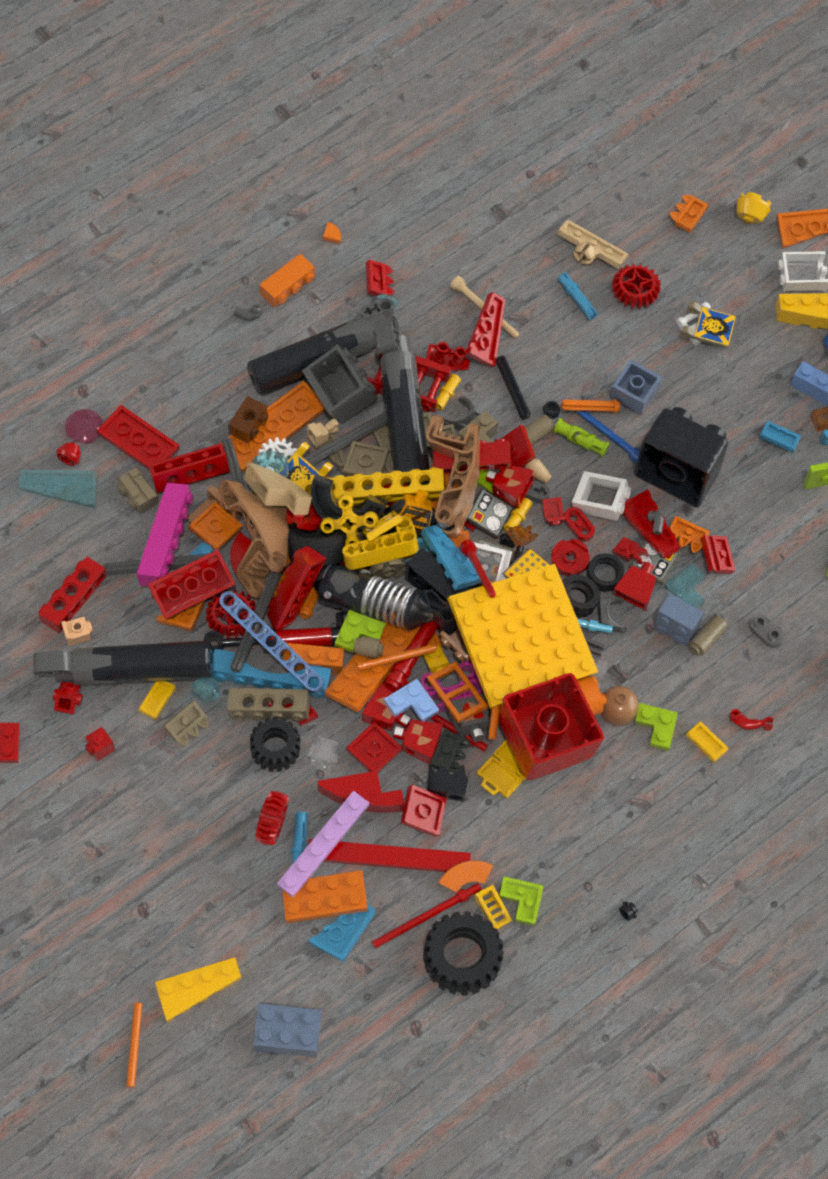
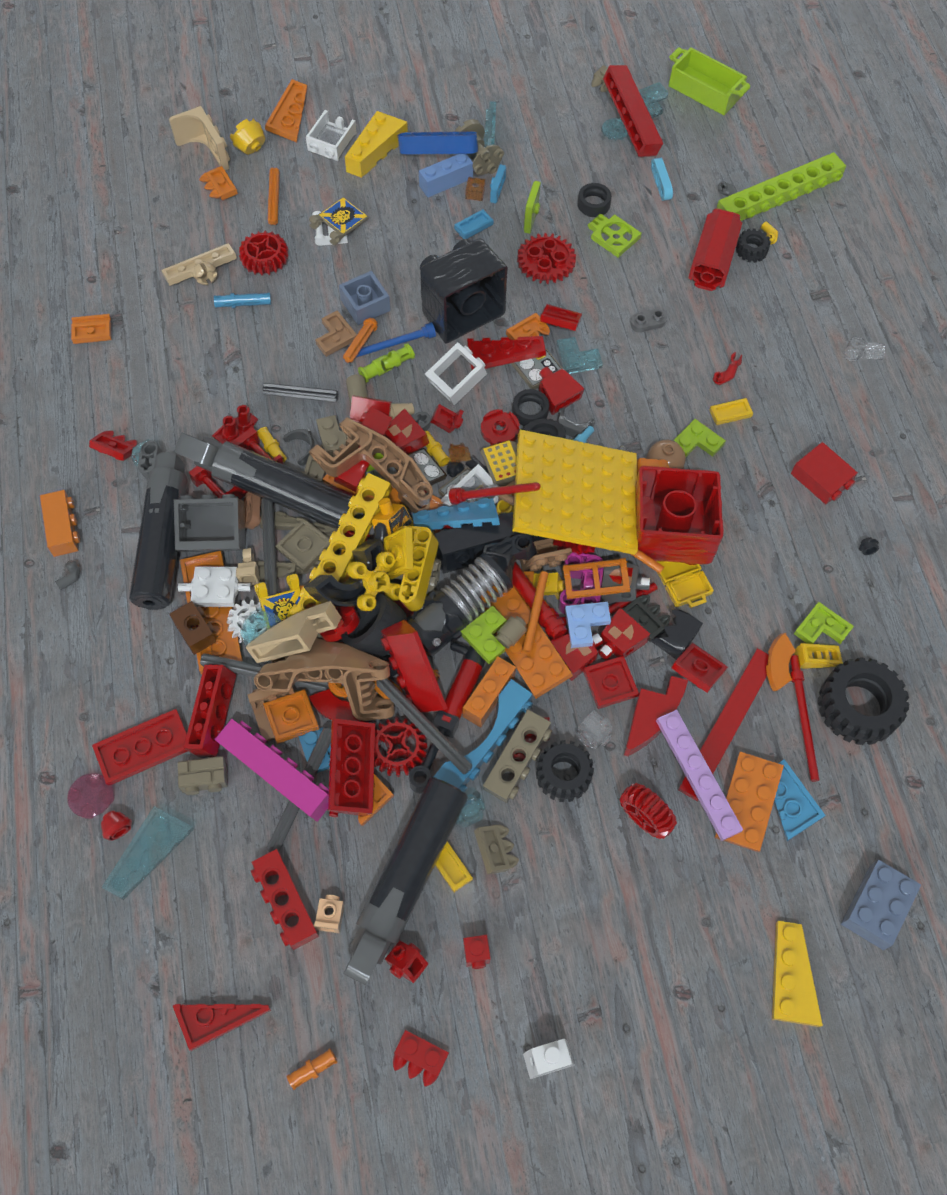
camera: 60 degrees left, 0 degrees up
orange bar [126,1003,142,1088] -> none
medium blue beam [219,591,325,693] -> none
dark azure pin [291,811,308,865] -> none
orange tile [323,222,341,244] -> none
tan piece [450,276,519,338] -> none
red wing [465,292,506,367] -> none
black plate [542,401,561,419] -> none
red plate [564,507,595,541] -> none
red plate [612,537,649,564] -> none
dark grey arm [648,510,664,535] -> none
sand blue brick [654,593,704,646] -> none
dark tan brick [689,615,728,656] -> none
none -> orange plate [71,314,112,344]
none -> tan bracket [169,106,230,170]
none -> white plate [178,567,251,607]
none -> nougat plate [243,492,262,530]
none -> orange axle [268,167,280,225]
none -> medium nougat plate [315,310,357,357]
none -> red gear [517,233,576,284]
none -> white torso [523,1039,575,1079]
none -> red brick [791,442,858,505]

